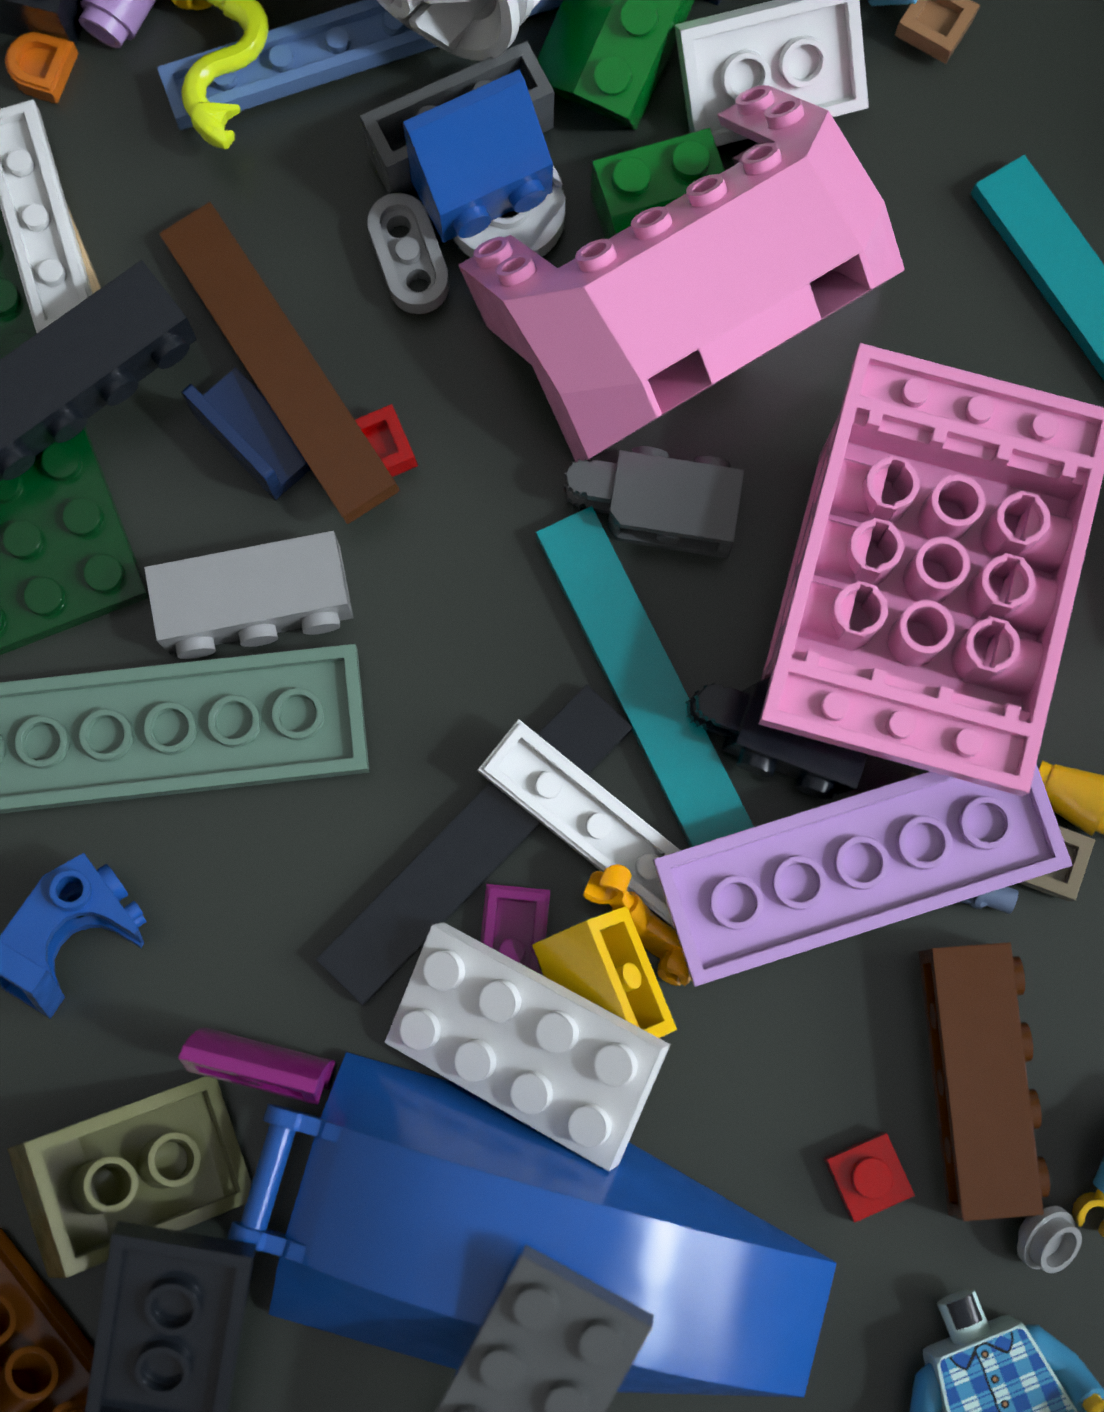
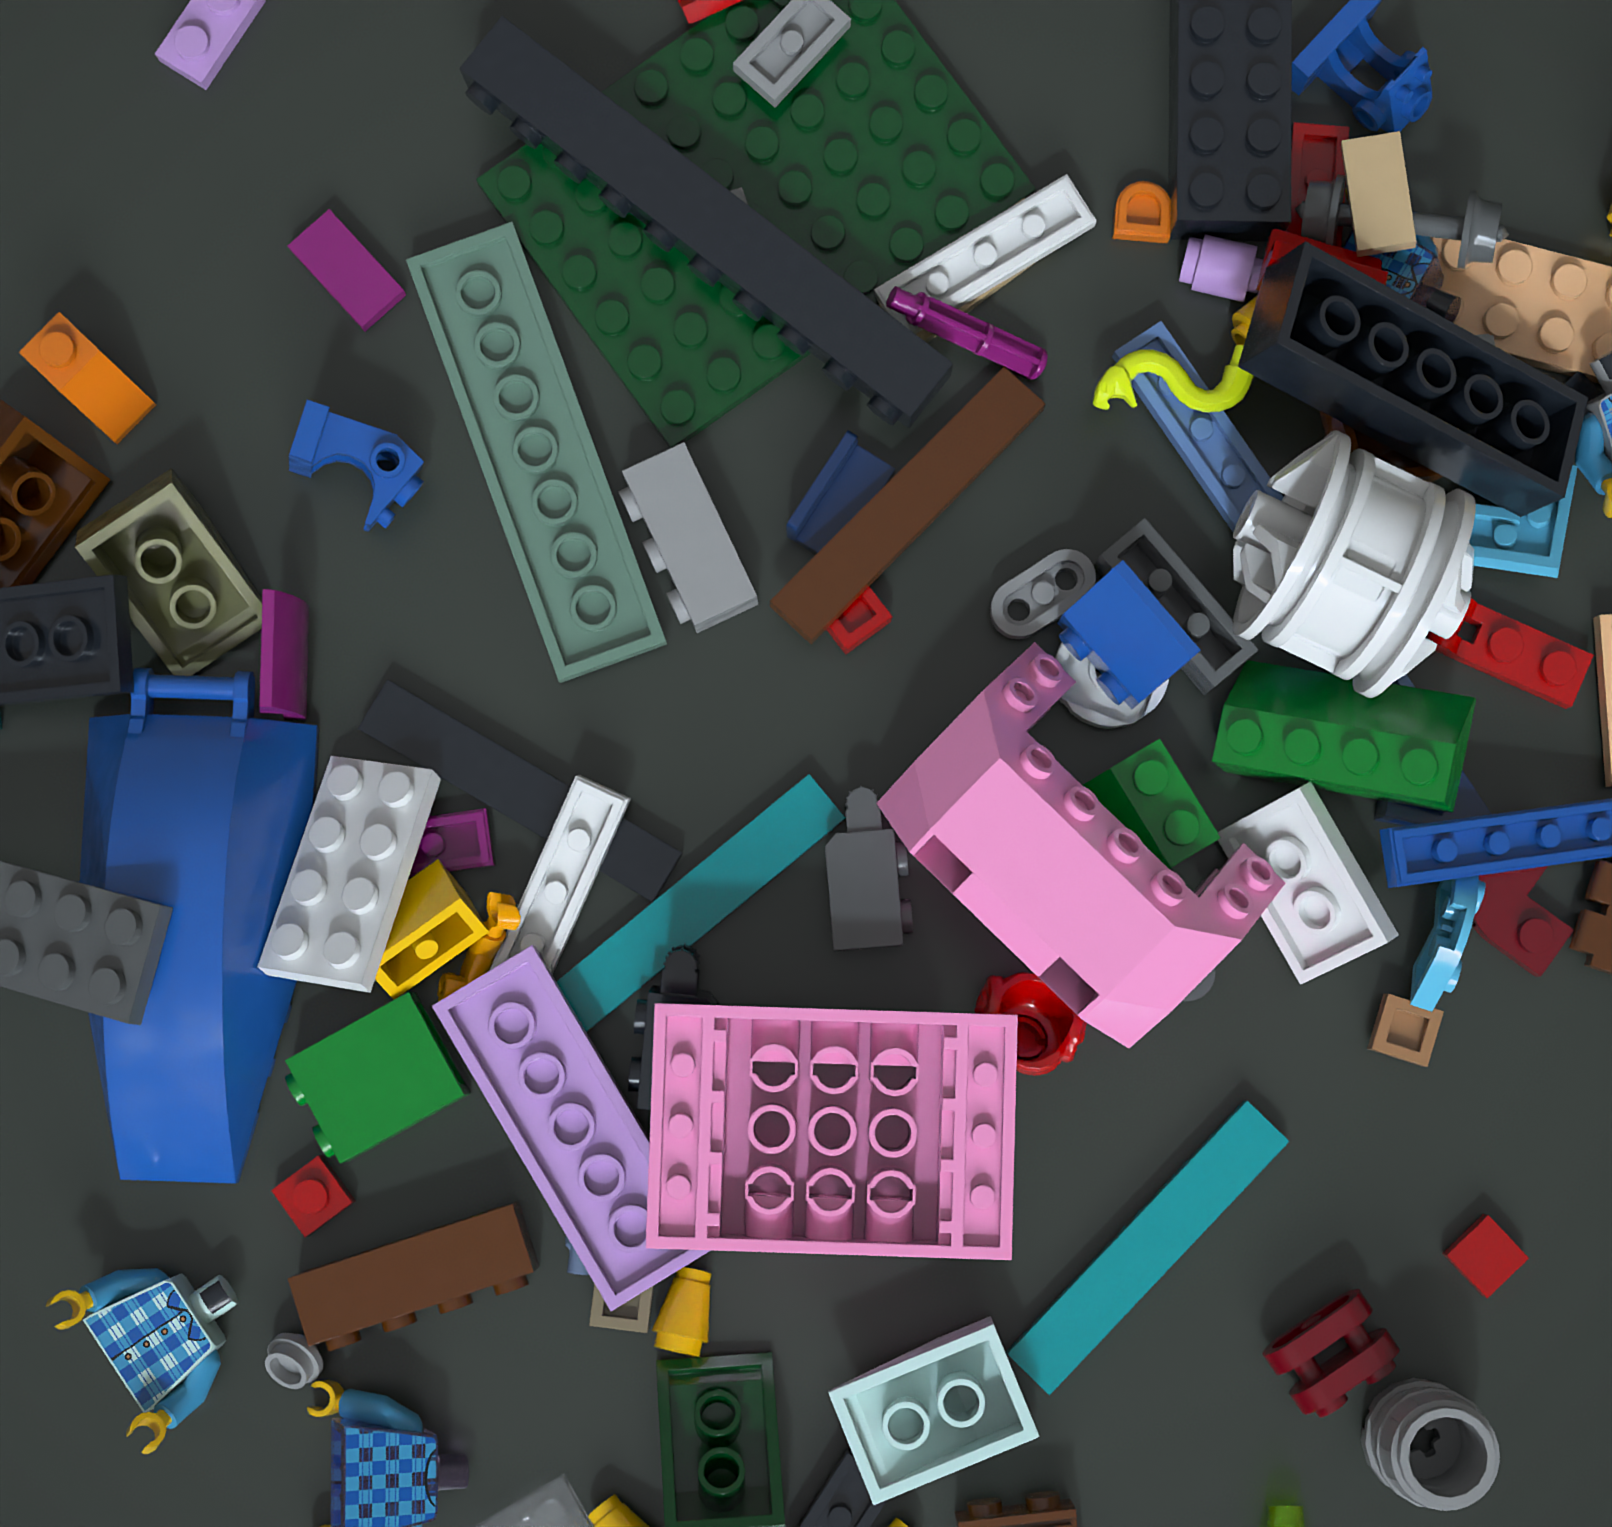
camera: 80 degrees right, 5 degrees up
none -> green brick [285,992,471,1164]
none -> magenta piece [886,286,1048,380]
none -> red hair [974,972,1087,1076]

